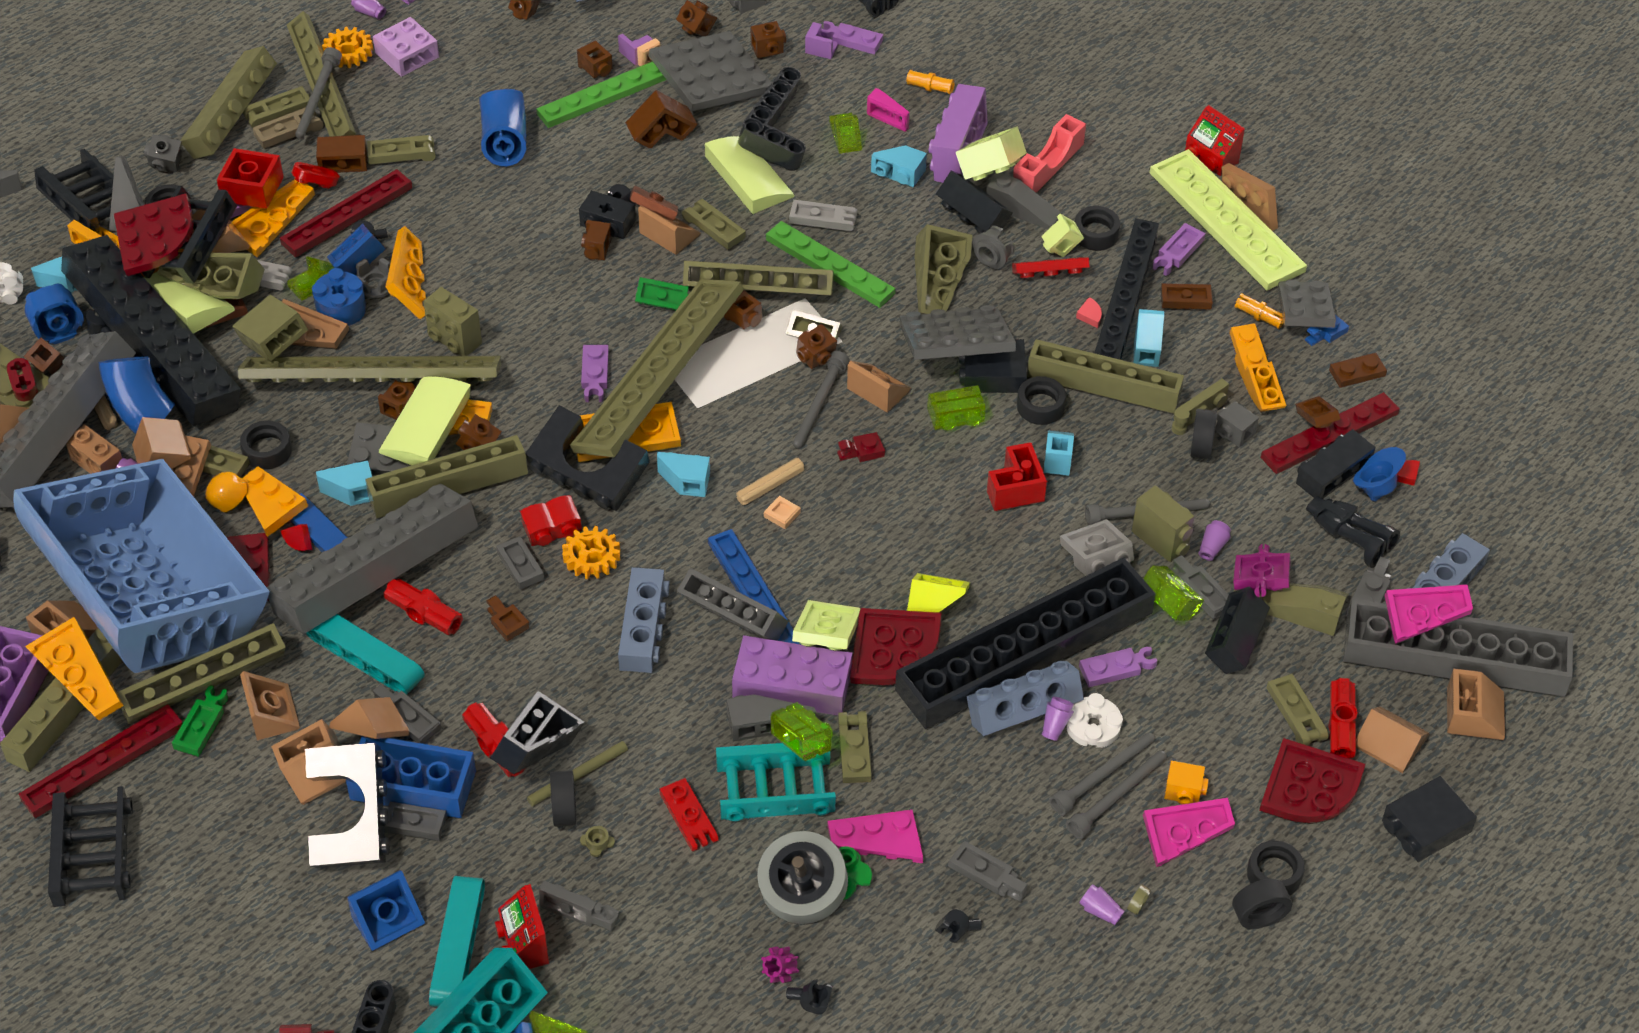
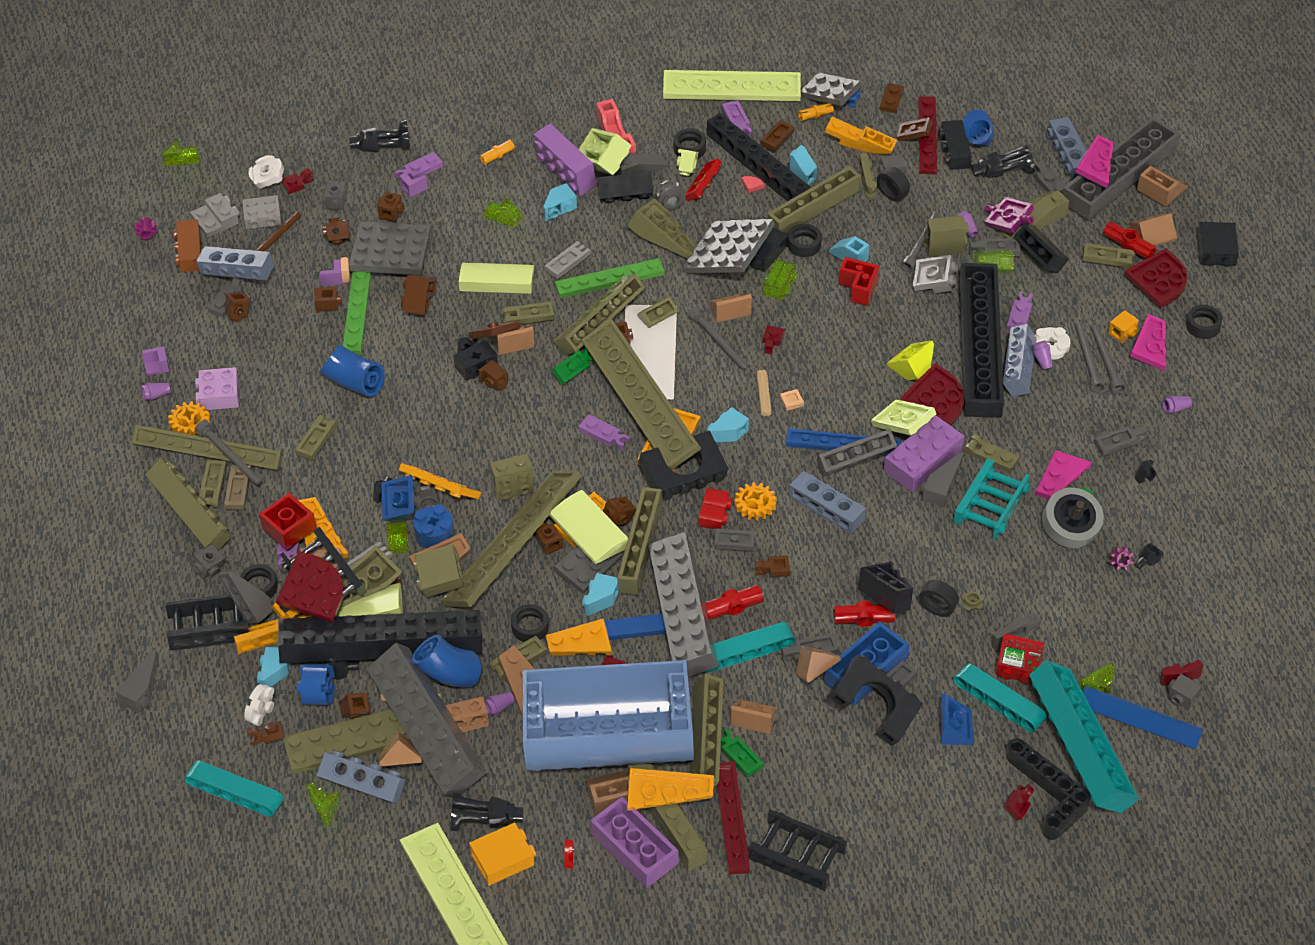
camera: 55 degrees left, 0 degrees up
dark red beam [7,358,38,402] -> none
medium nougat slope [132,417,191,469] -> none
light orange hair [205,472,247,512] -> none
medium nougat slope [271,719,346,805] -> none
dark red plate [280,169,413,258] -> none
red tile [281,524,312,551] -> none
red plate [291,162,340,189] -> none
reddish brown brick [316,135,368,173] -> none
olive bar [527,741,628,807] -> none
red hinge [659,778,719,851] -> none
black beam [738,67,806,171] -> none
clear neon green brick [771,702,833,761] -> none
reddish brown brick [796,324,837,369] -> none
dark pink slope [867,88,909,131] -> none
olive tile [1127,884,1151,915] -> none
red slope [1185,105,1245,176] -> none
medium nougat wing [1222,163,1278,231] -> none
black tyre [1232,879,1293,929] -> none

